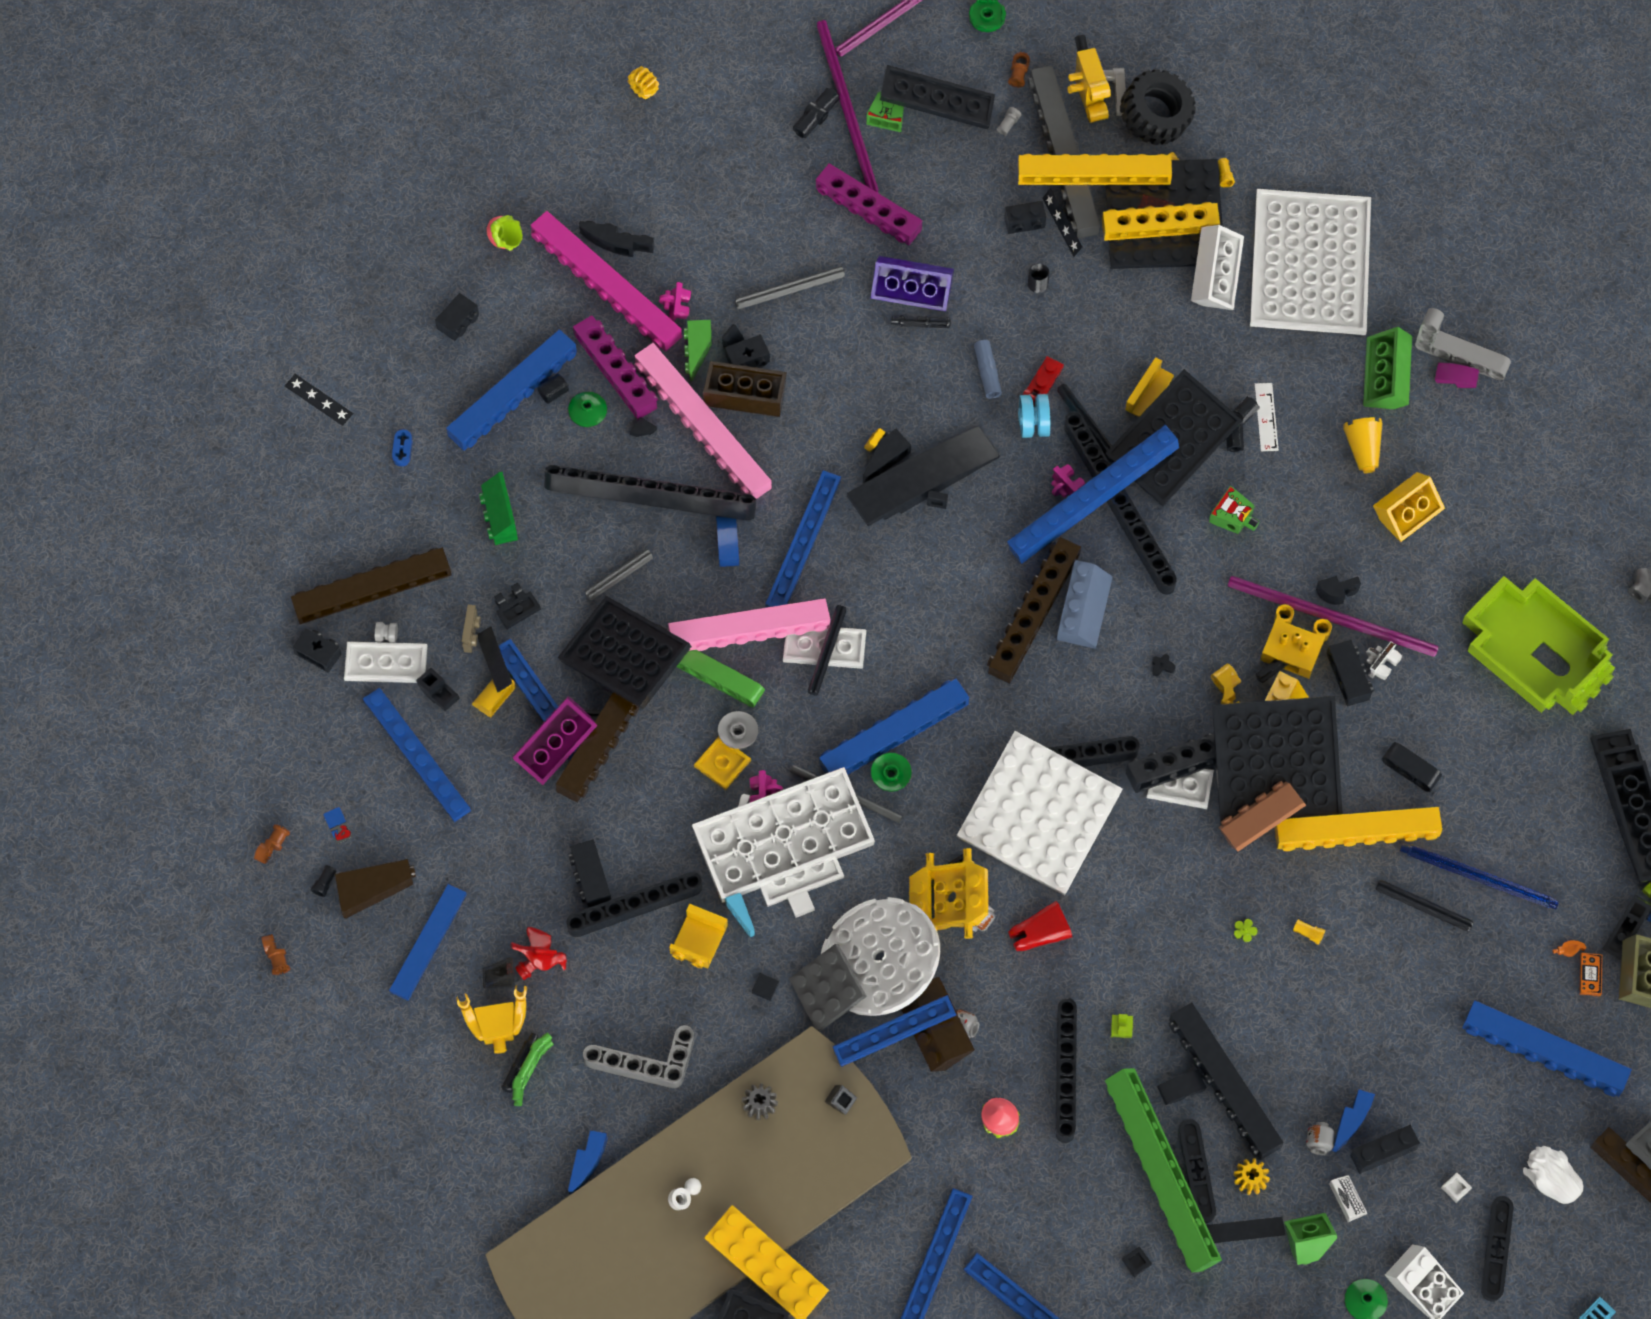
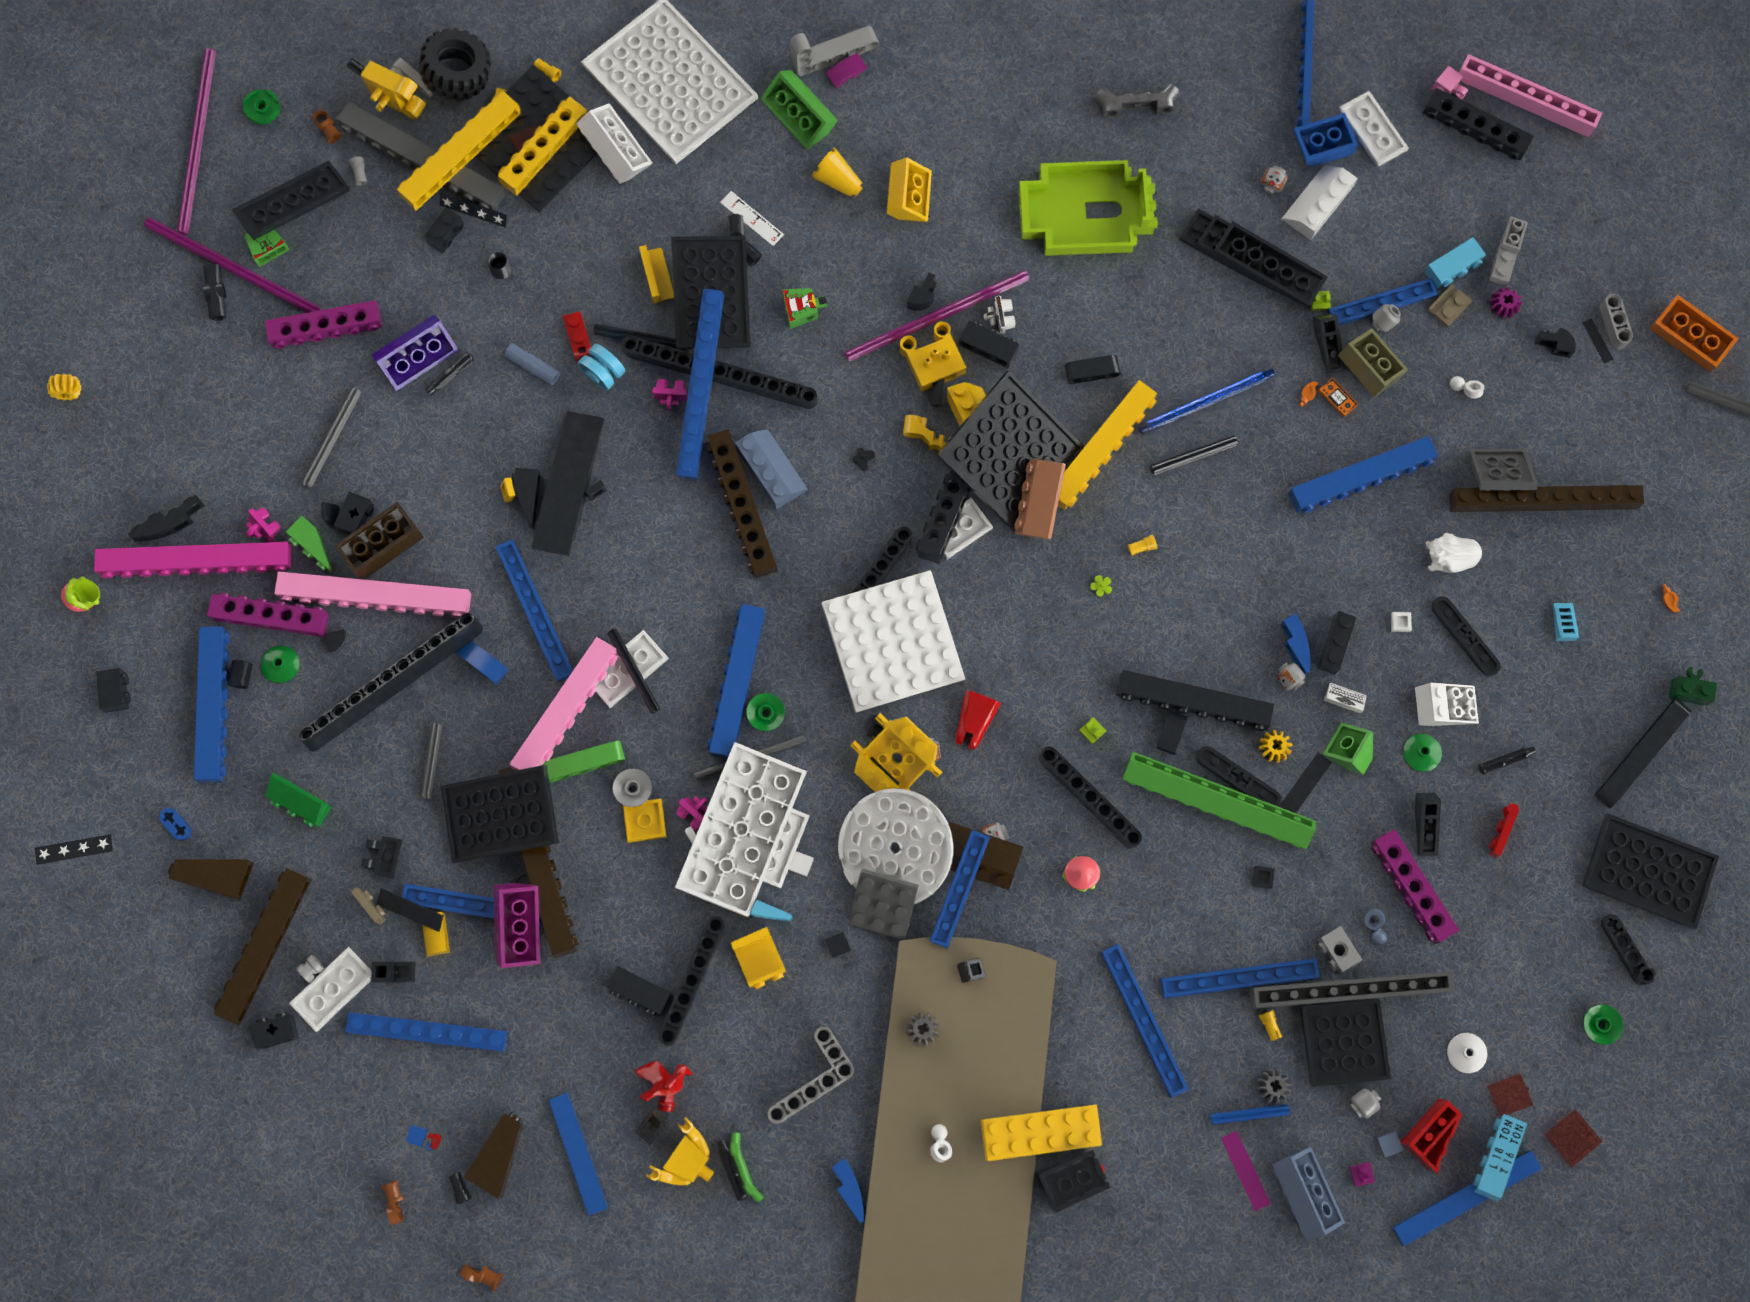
camera: 50 degrees left, 10 degrees up
none -> dark brown slope [168,859,254,900]

